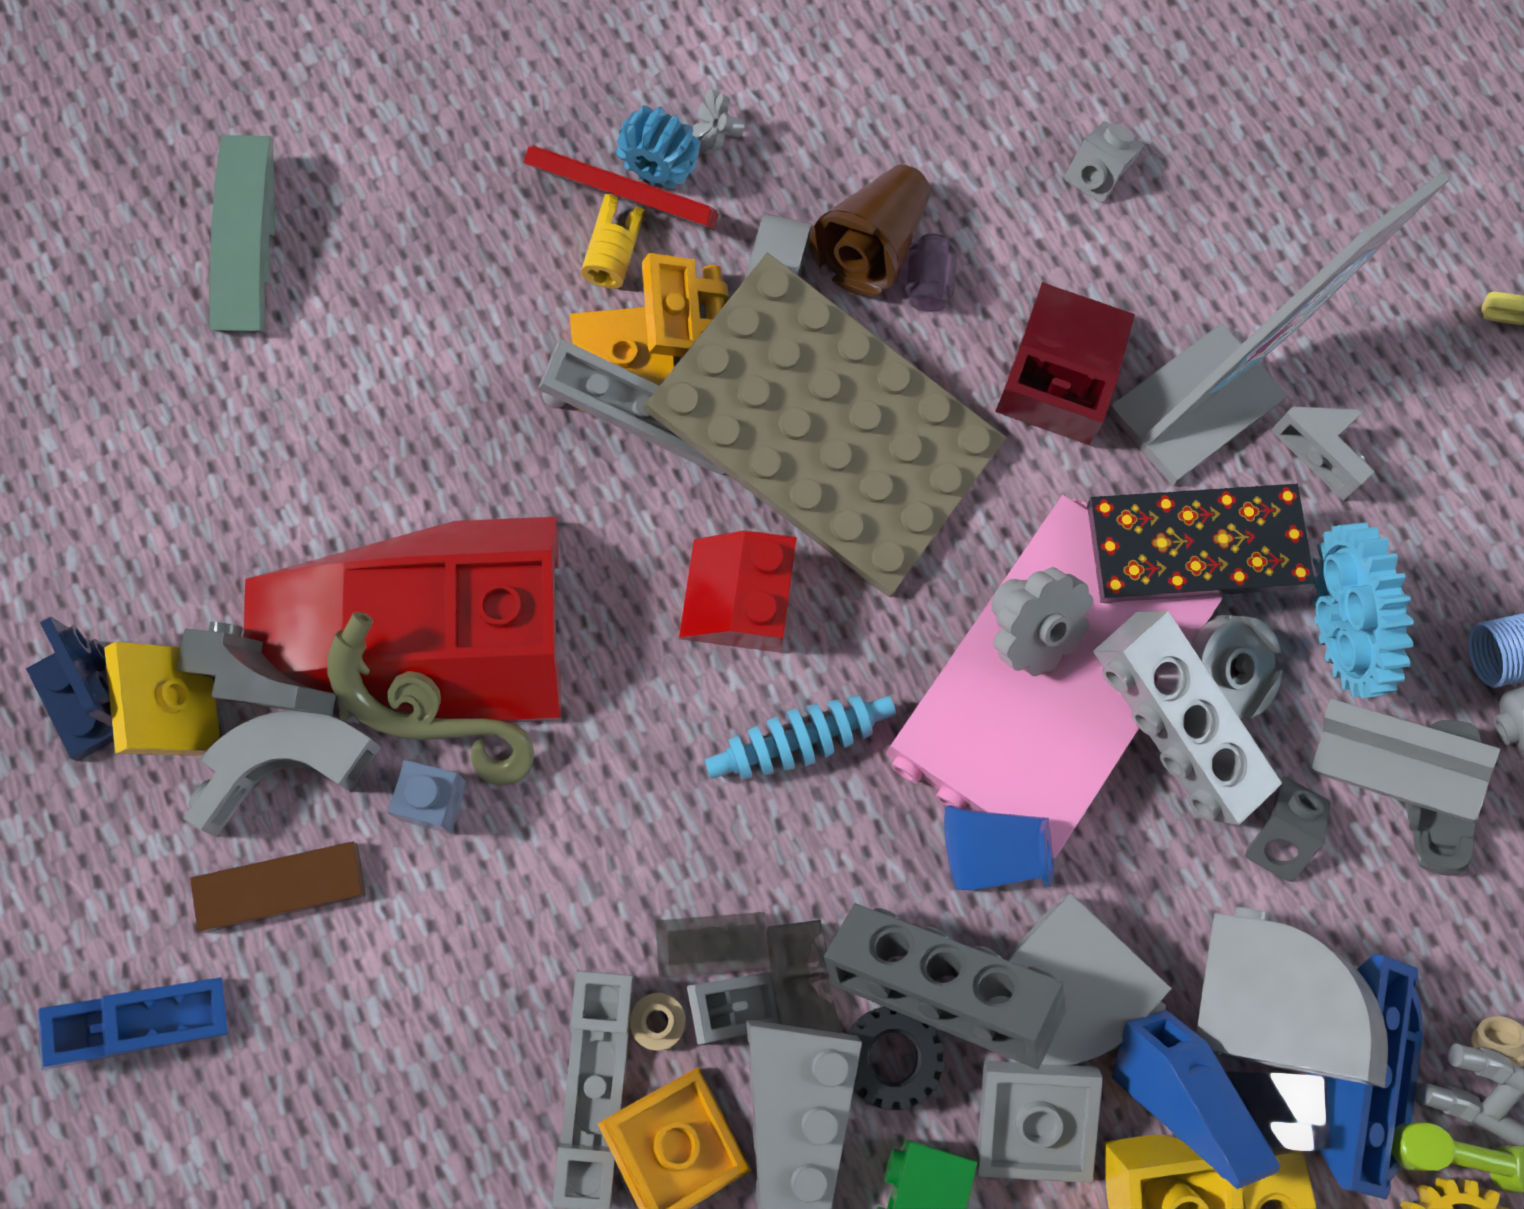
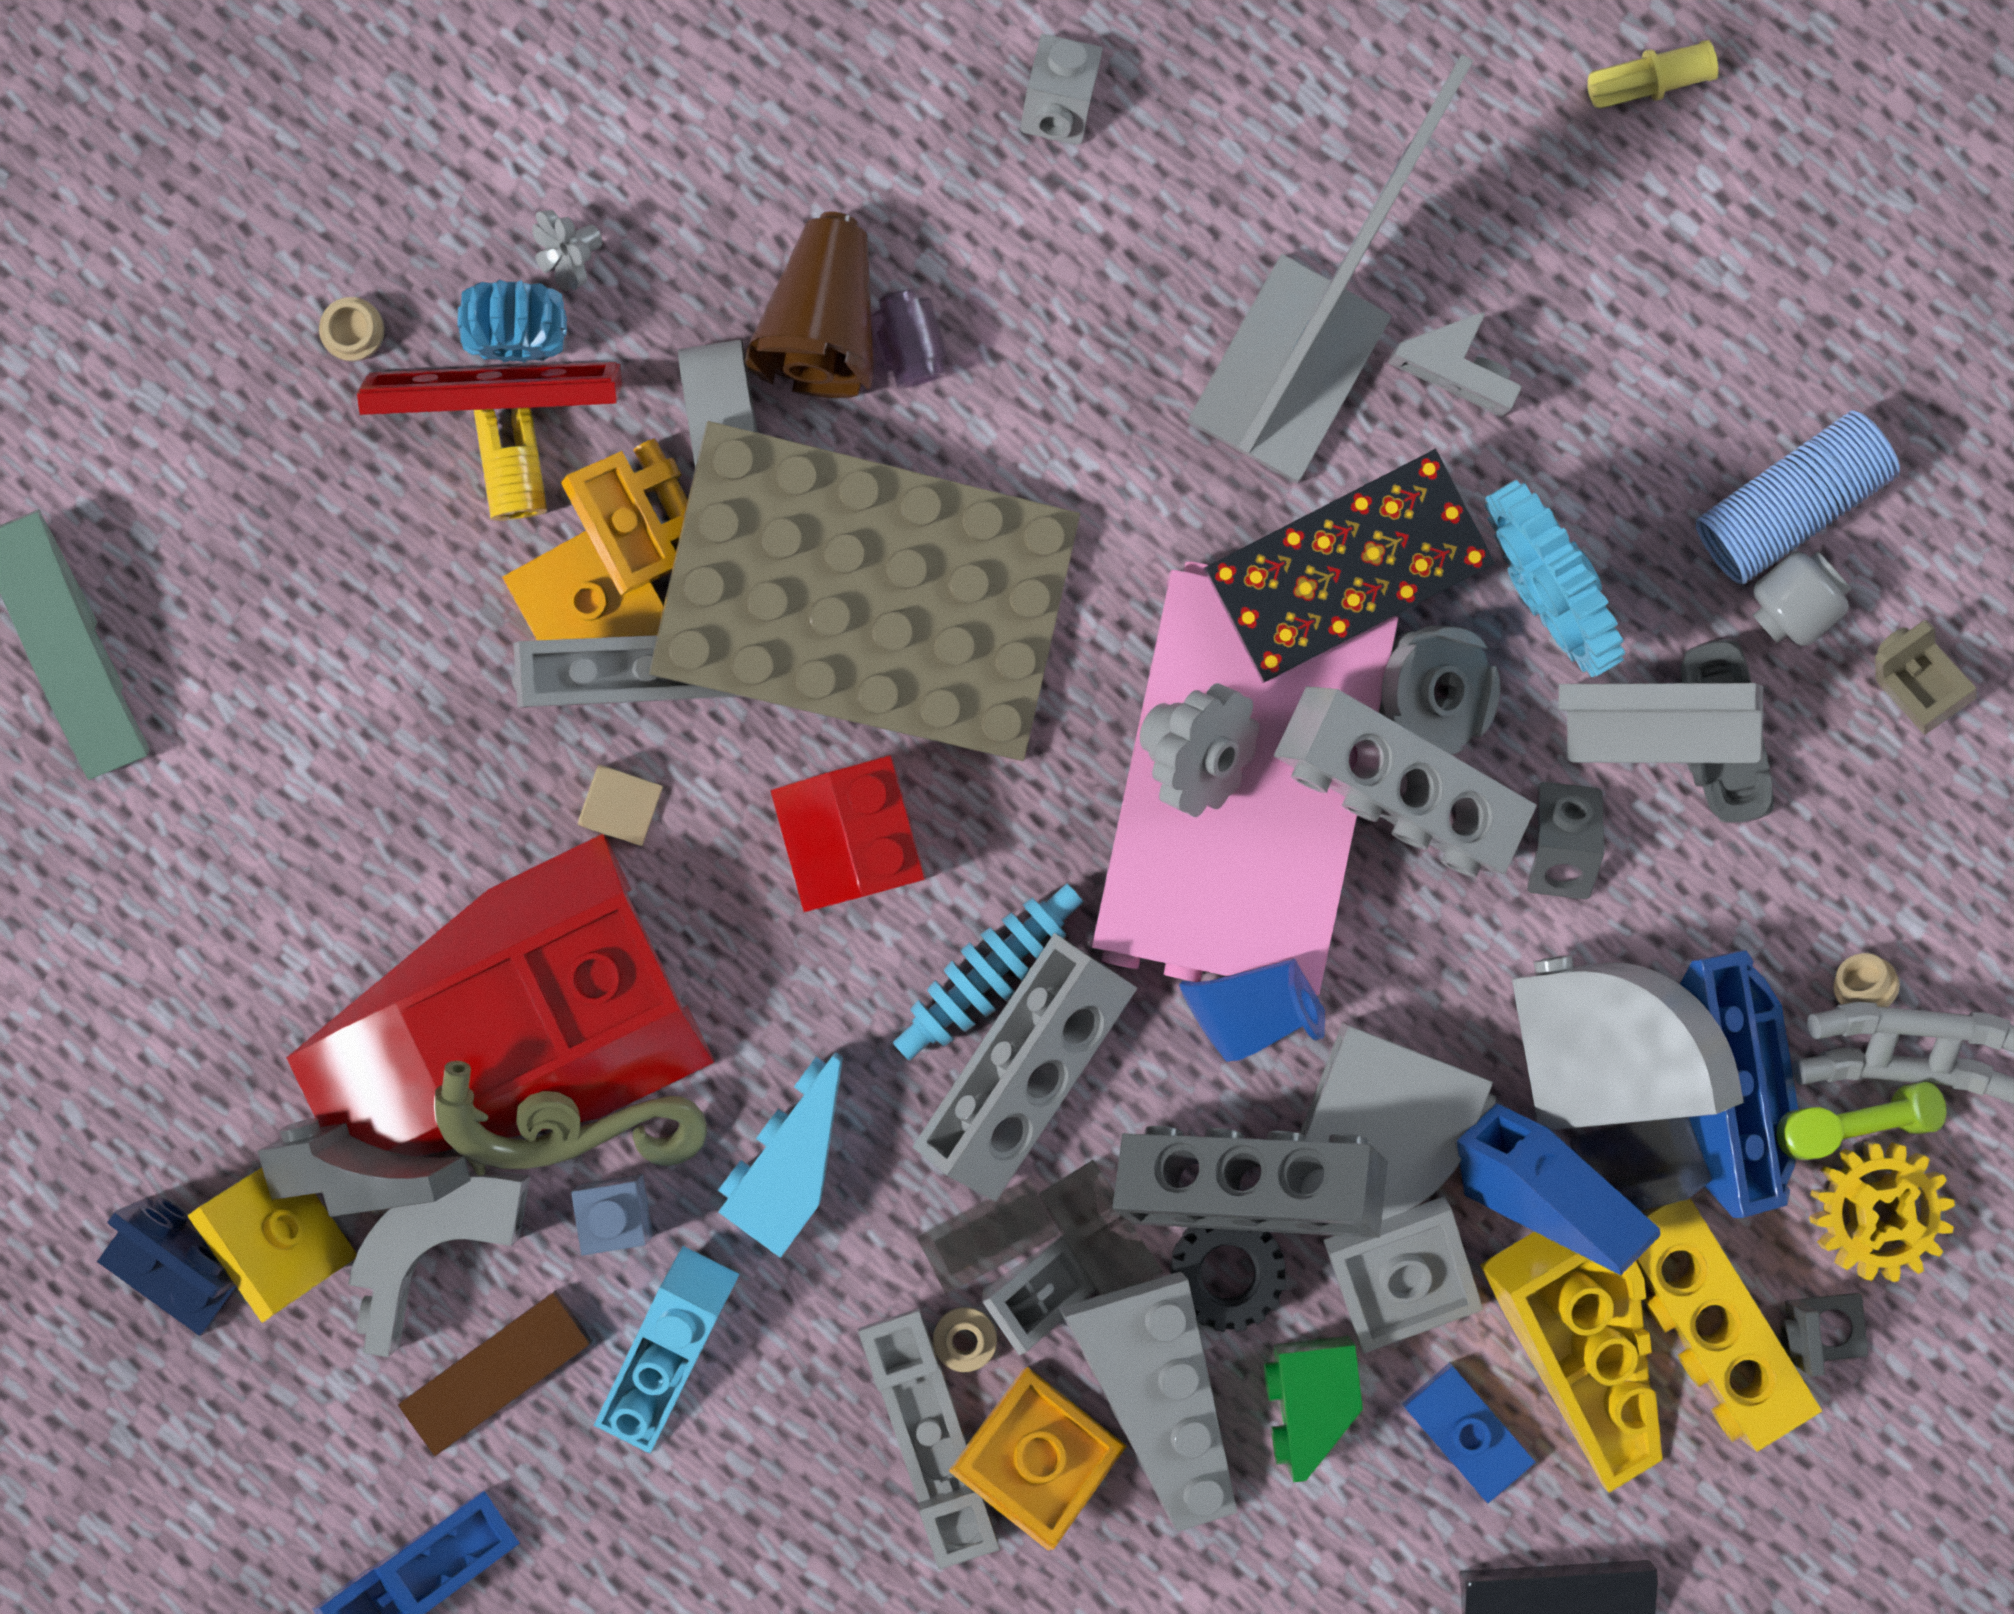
camera: 20 degrees left, 15 degrees up
dark red slope [995,282,1135,445] -> none
none -> tan plate [319,297,385,362]
none -> tan slope [578,765,663,846]
none -> medium azure slope [593,1246,740,1454]
none -> medium azure slope [718,1052,843,1258]
none -> light grey brick [912,933,1137,1202]

